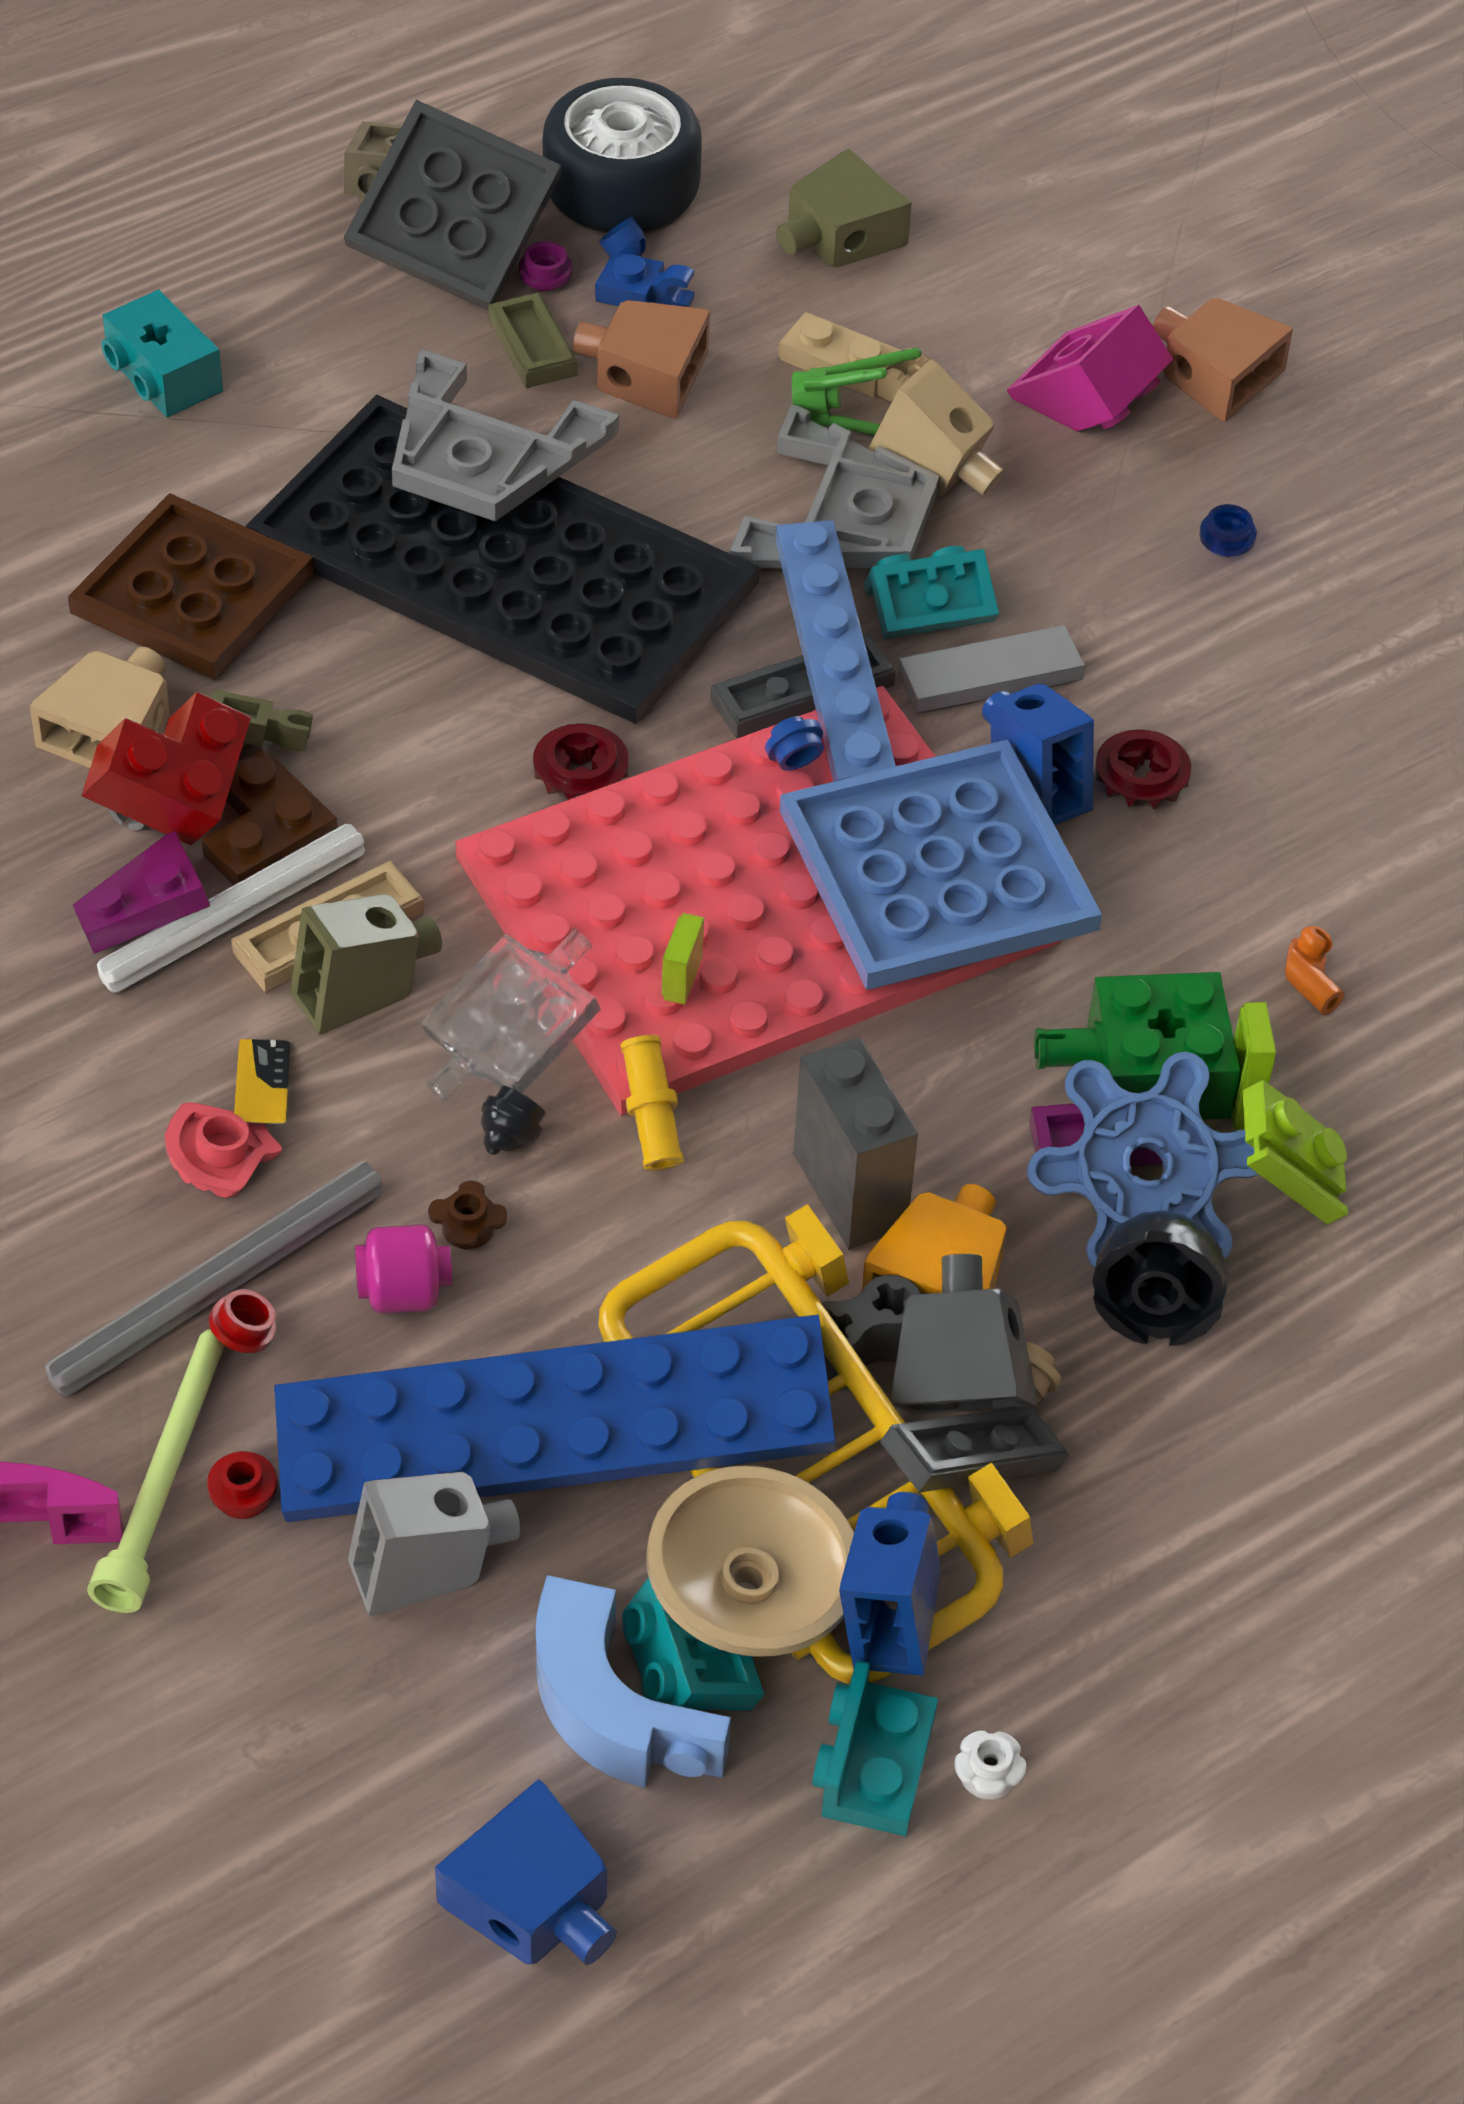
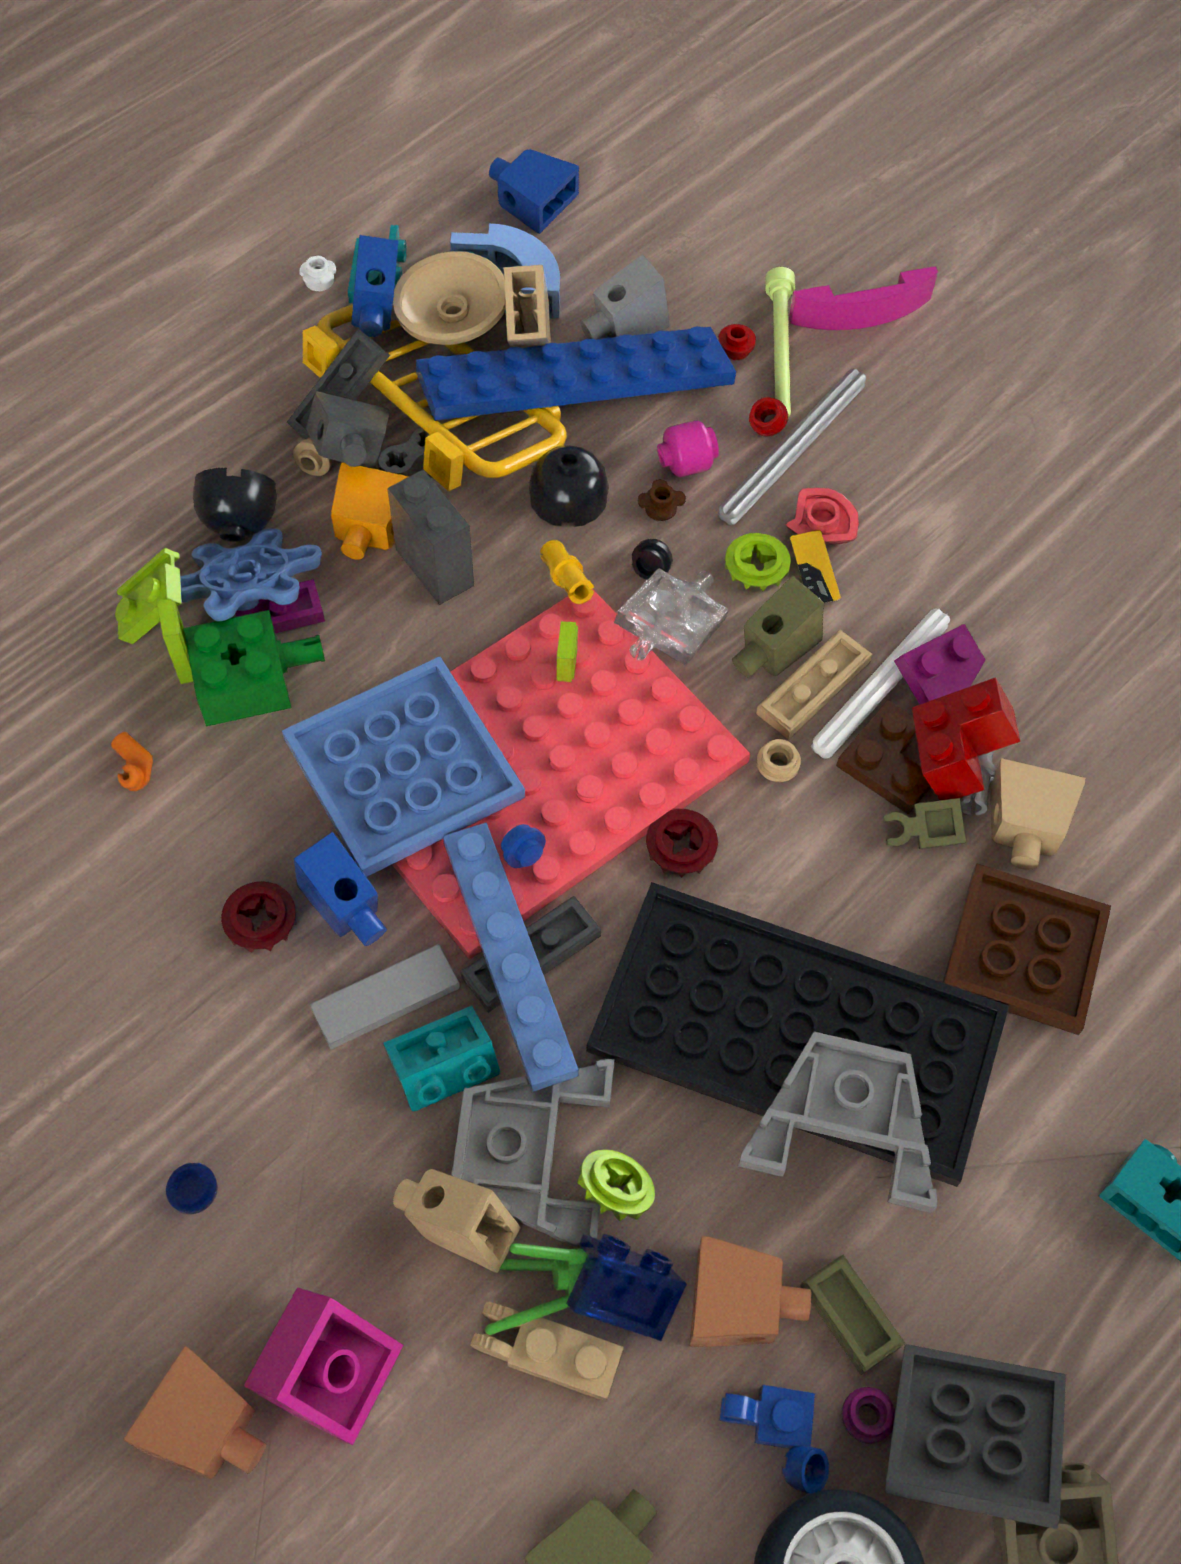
camera: 170 degrees right, 10 degrees up
none -> tan torso [503,265,551,348]
none -> black cylinder [529,445,609,527]
none -> clear blue bracket [566,1234,687,1341]
none -> lime gear [577,1149,655,1221]
none -> lime gear [725,533,791,591]
none -> tan plate [757,739,801,782]

